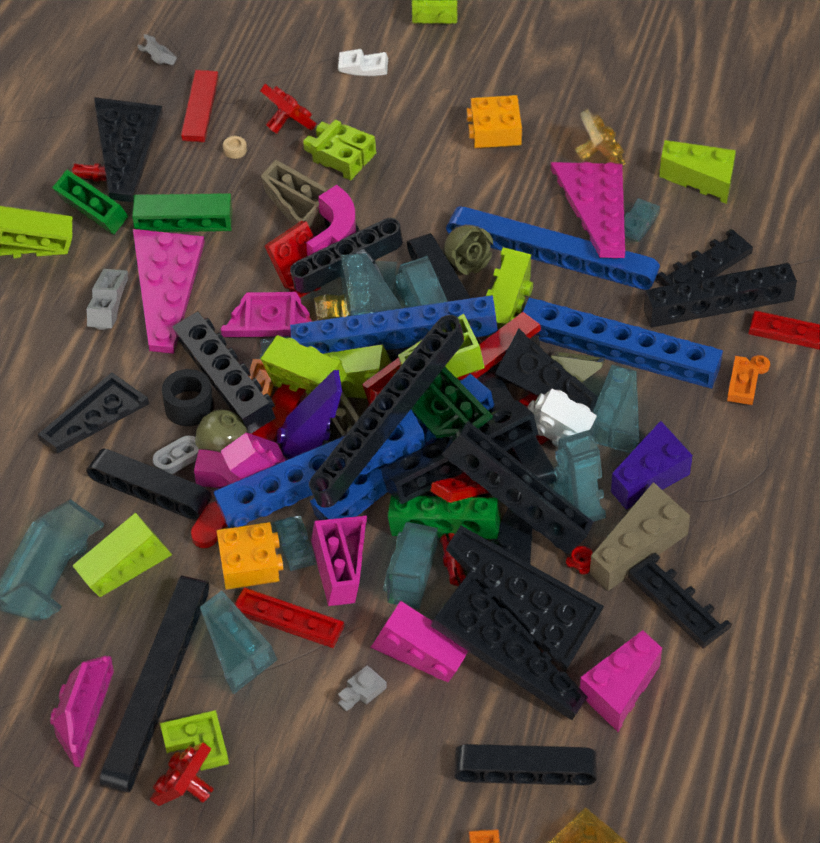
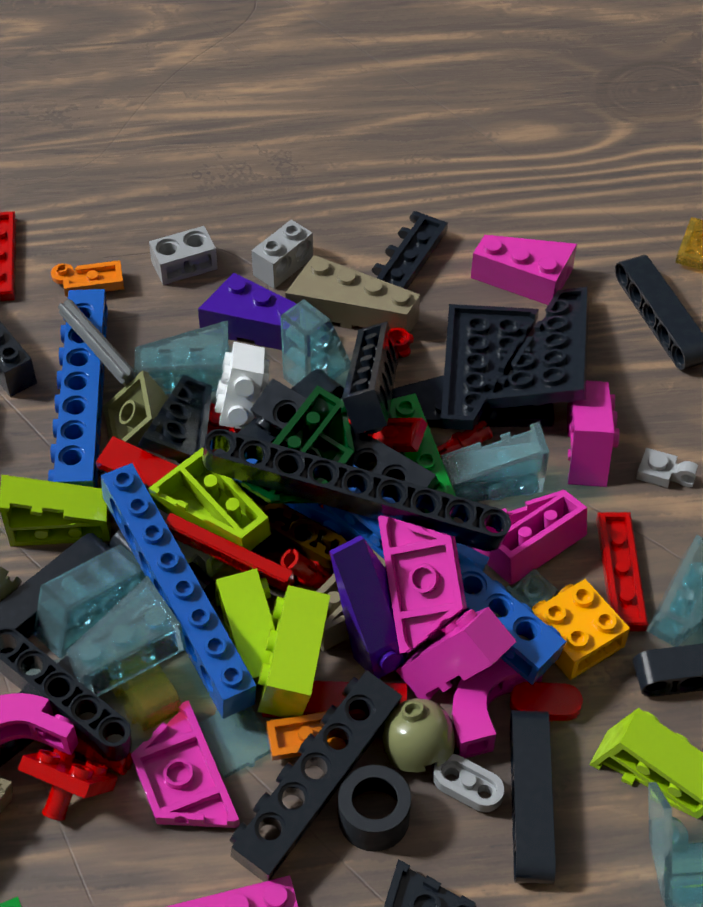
camera: 115 degrees left, 0 degrees up
none -> dark grey axle [58,299,135,384]
none -> light grey brick [149,226,218,285]
none -> light grey brick [251,220,313,289]
none -> dark pink wing [378,515,467,654]

